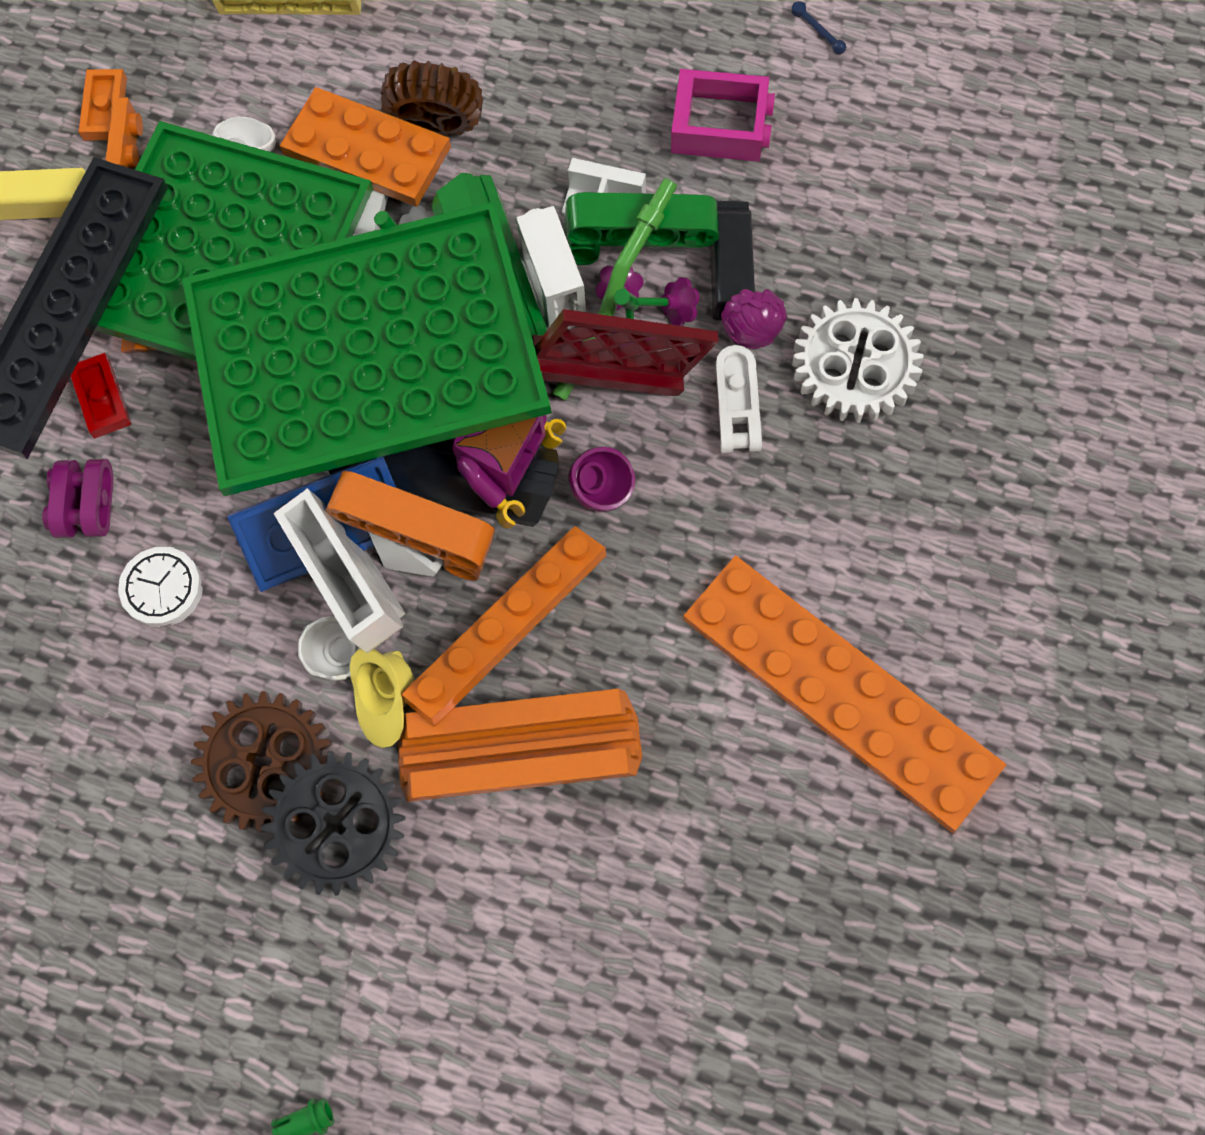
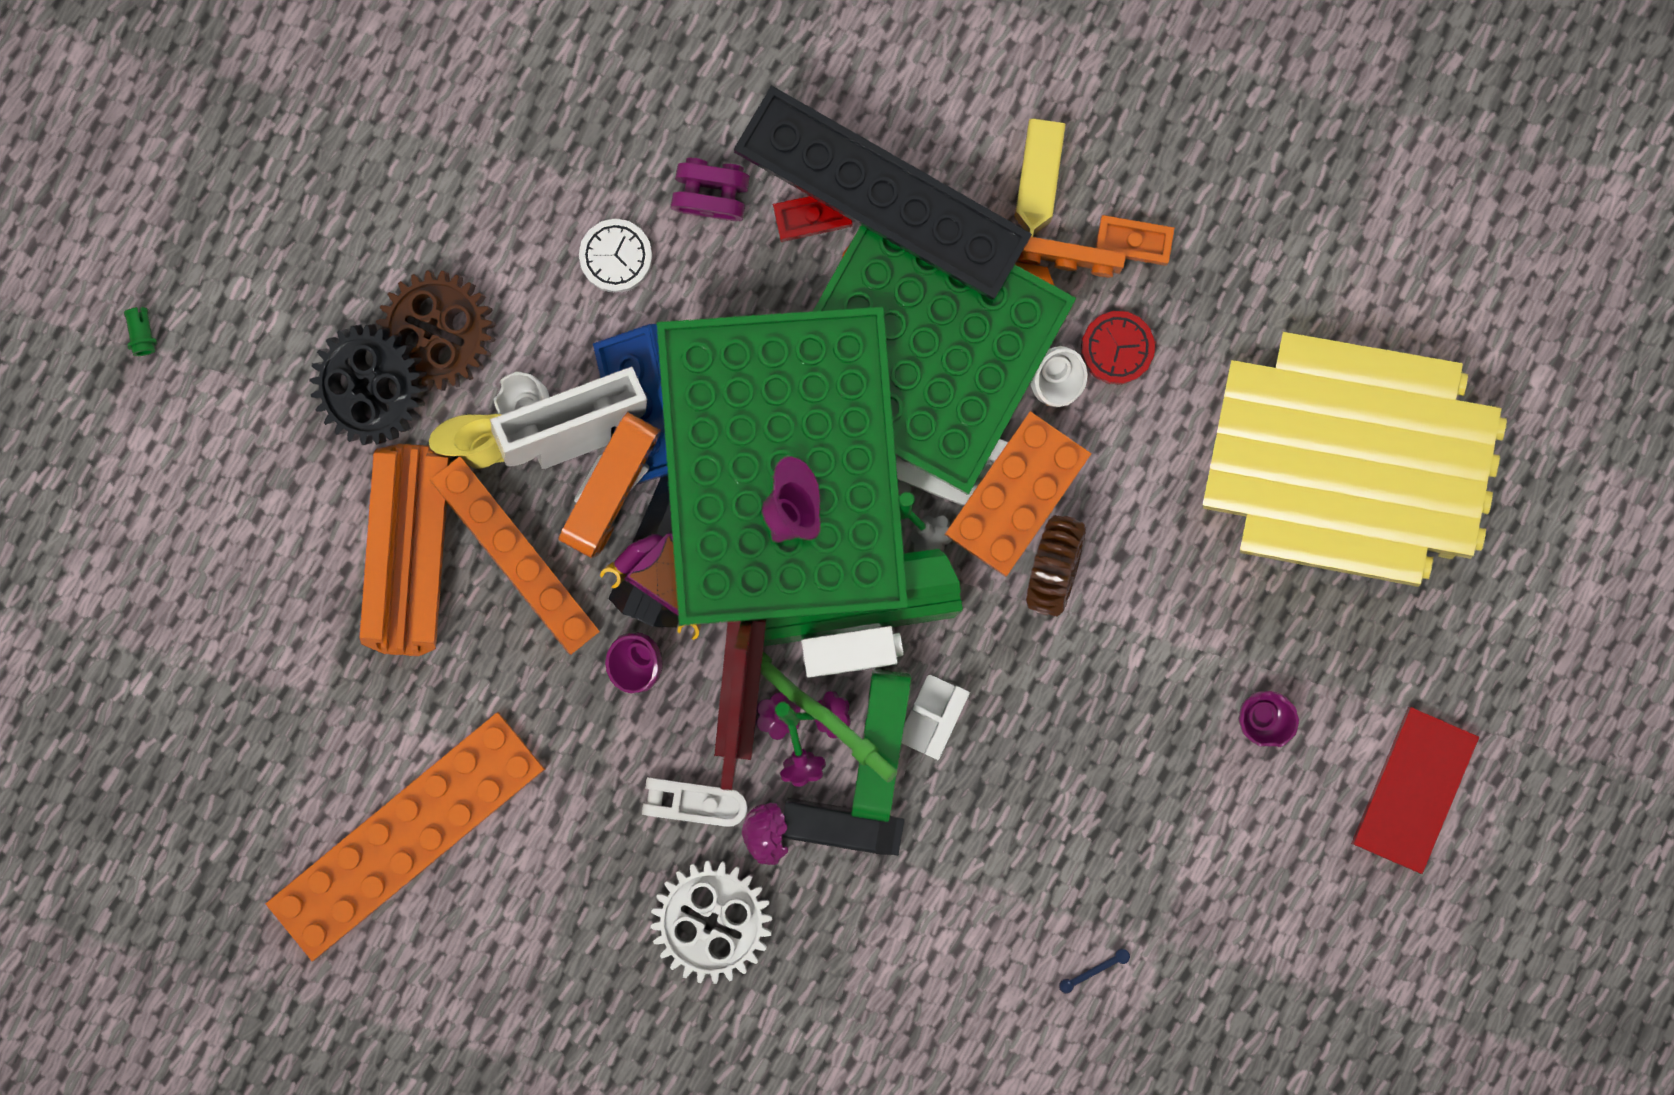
camera: 95 degrees right, 15 degrees up
dark pink window [671,69,775,162] -> none
none -> magenta piece [762,456,820,542]
none -> red tile [1081,311,1155,385]

